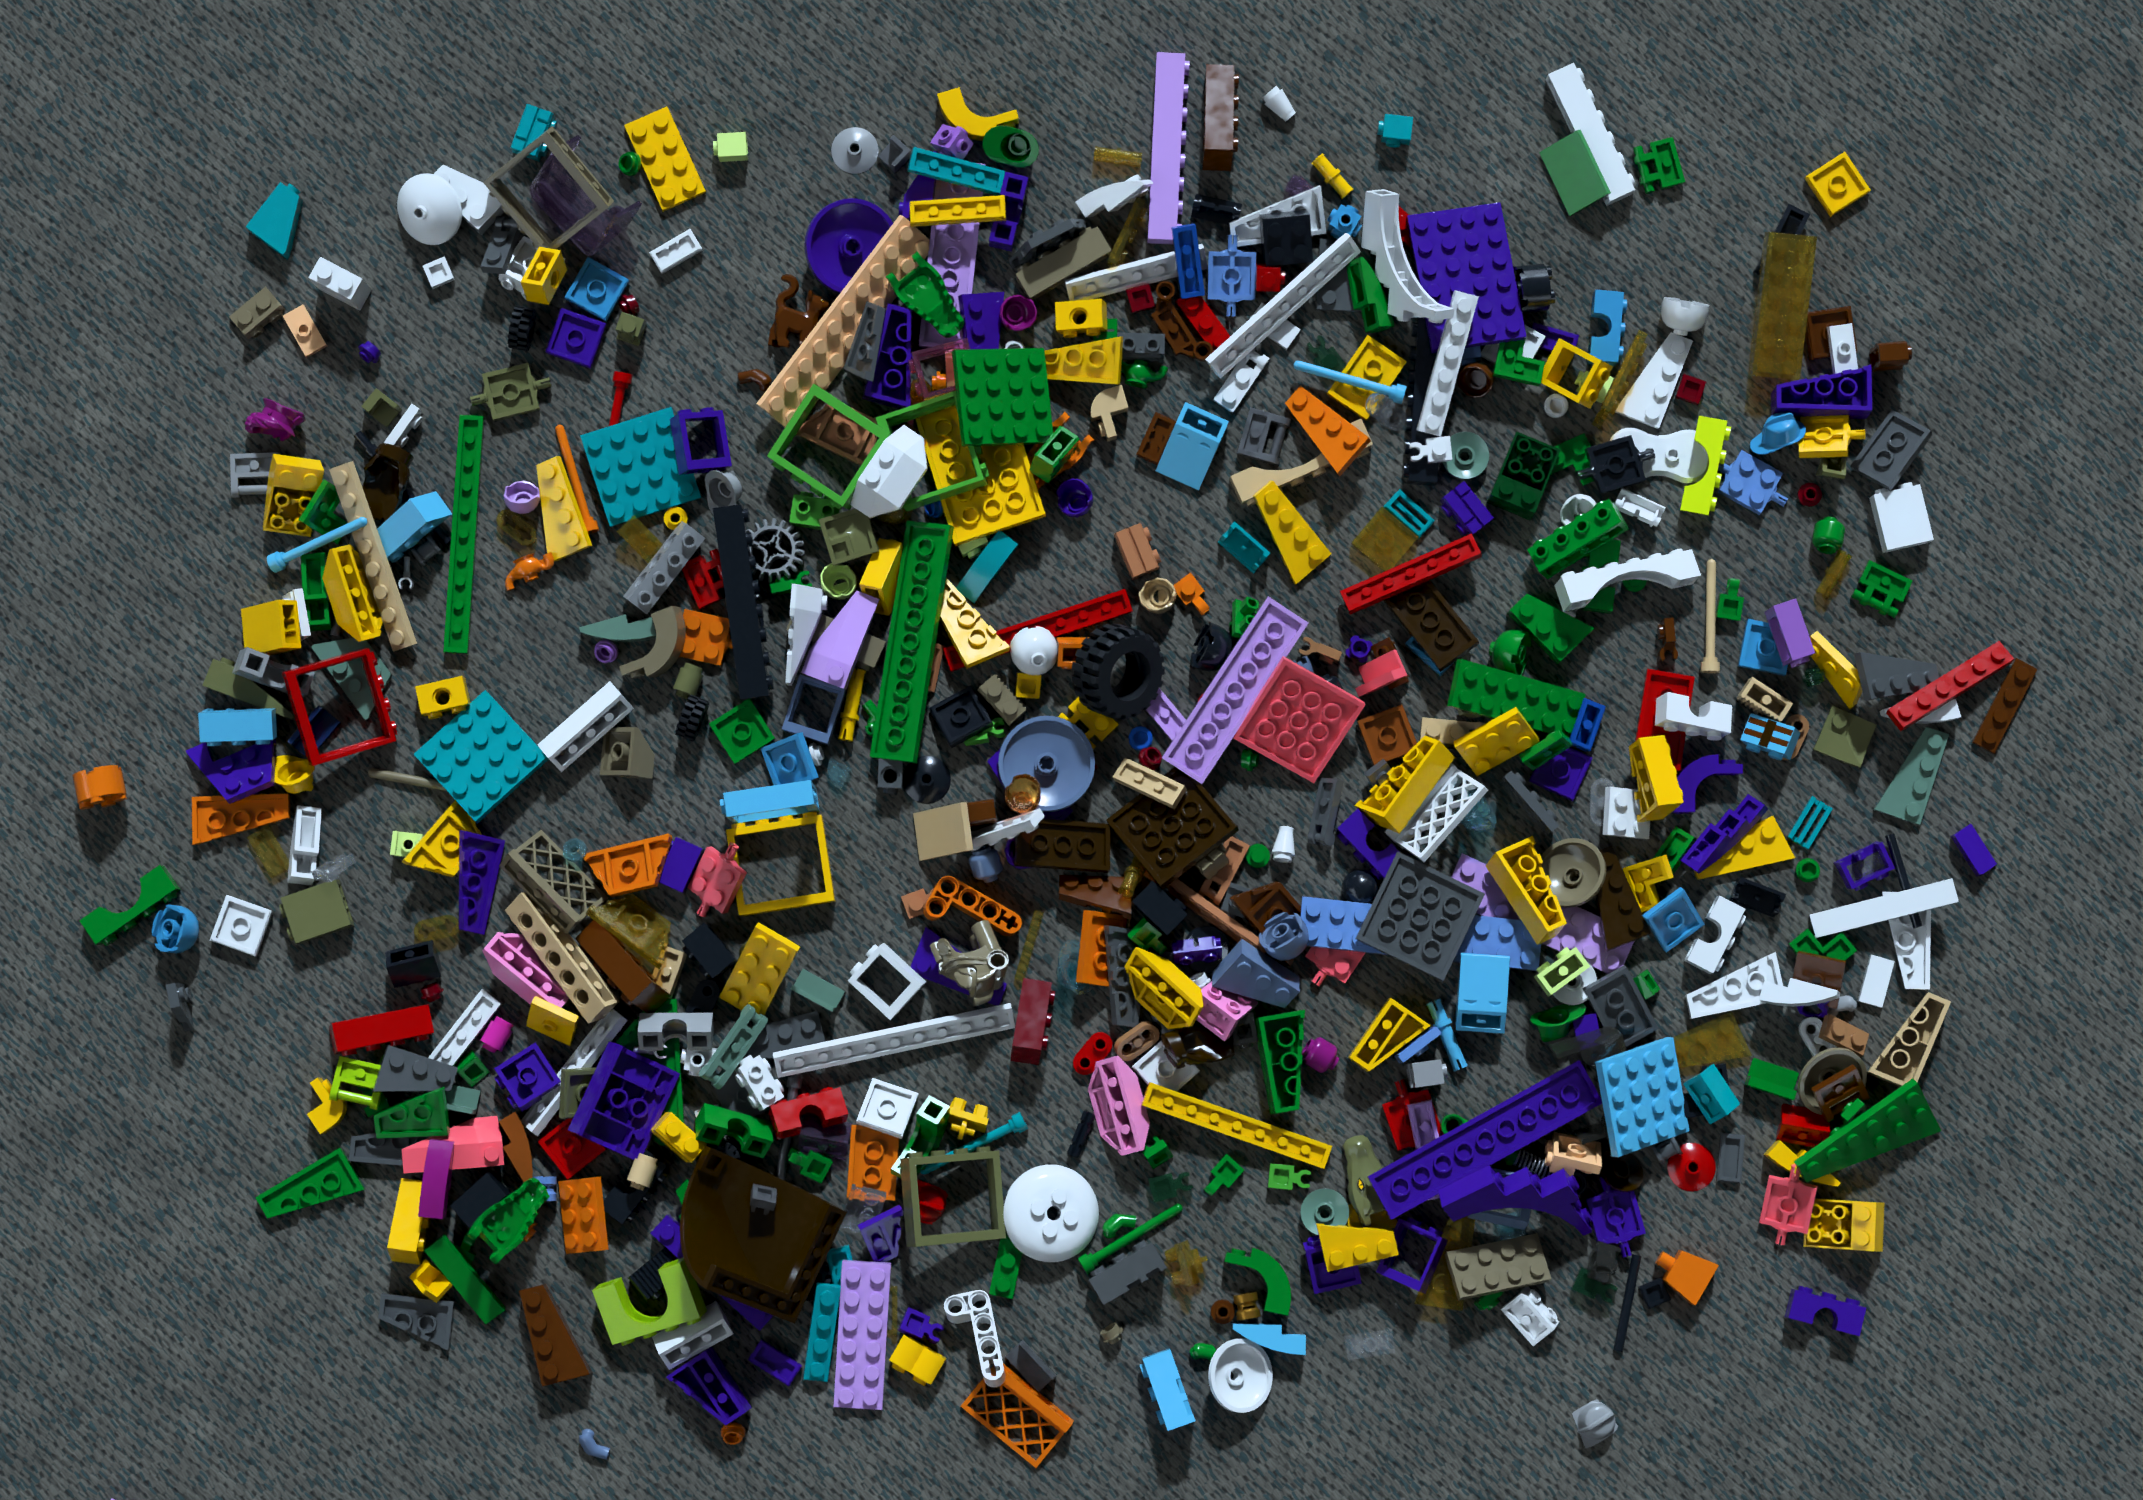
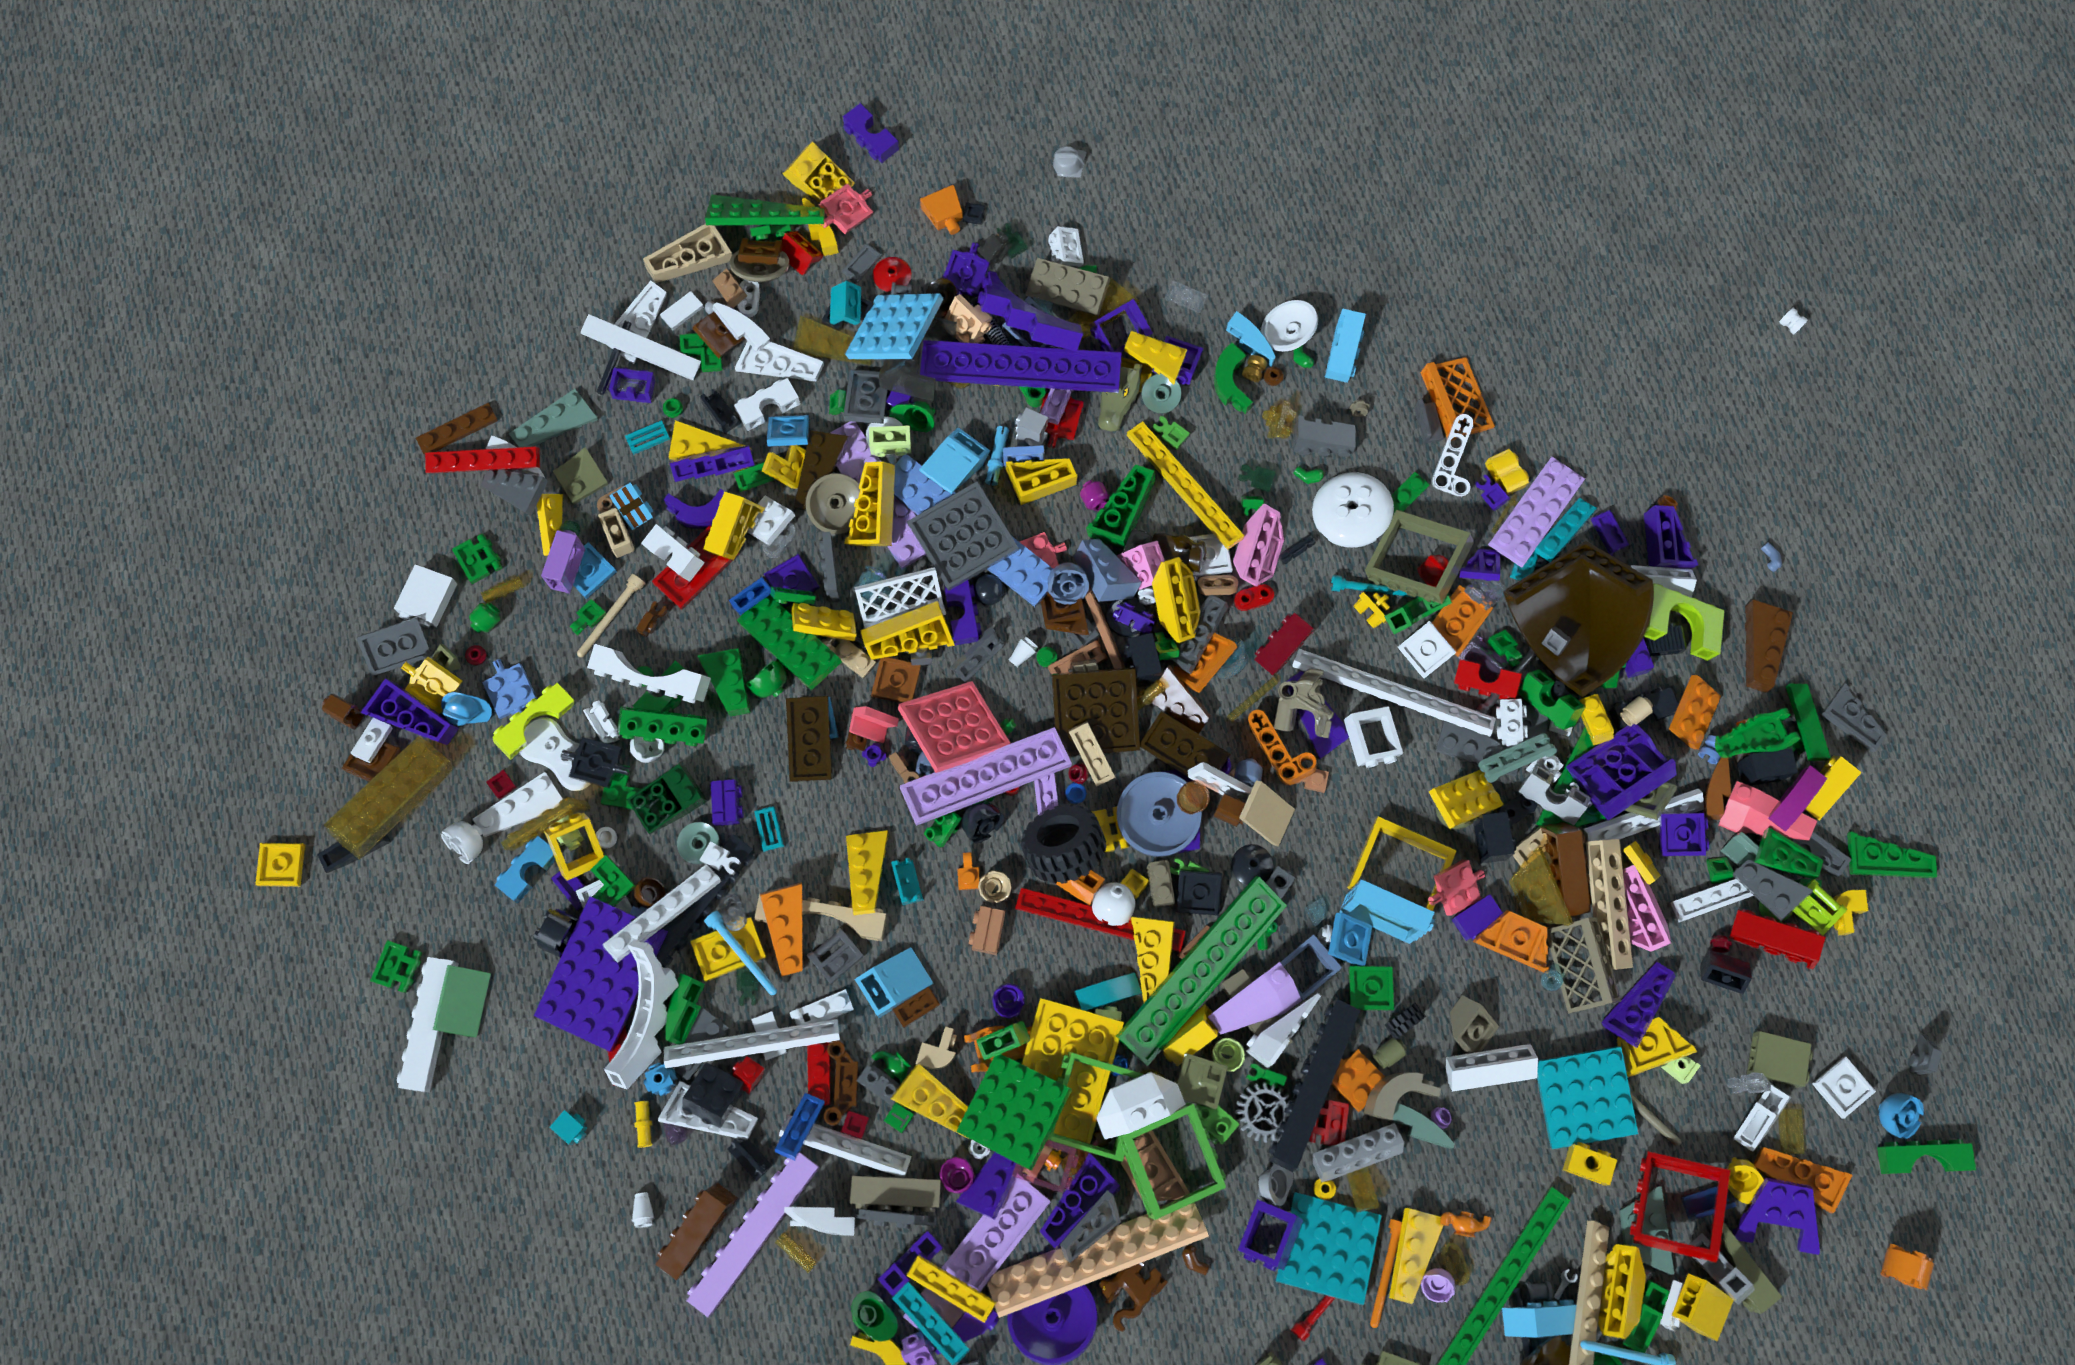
camera: 145 degrees left, 10 degrees down
medium azure wedge [198,708,277,746] -> none
yellow panel [409,1259,452,1303] -> none
clear yellow beam [414,915,460,942] -> none
dark pink brick [480,1016,514,1054] -> none
red plate [538,1118,607,1180] -> none
sand green panel [790,969,845,1013] -> none
yellow pin [838,668,866,742] -> none
green animal [886,252,964,338] -> none
yellow brick [1055,299,1107,338] -> none
green piece [1078,1204,1183,1275] -> none
clear yellow plate [1107,197,1147,267] -> none
green plate [1204,1154,1244,1196] -> none
medium blue plate [1207,235,1256,317] -> none
red plate [1340,533,1482,615] -> none
clear yellow plate [1351,507,1419,572] -> none
black bar [1613,1254,1642,1352] -> none
green panel [1744,1058,1799,1100] -> none
dark purple slope [1951,824,1997,877] -> none

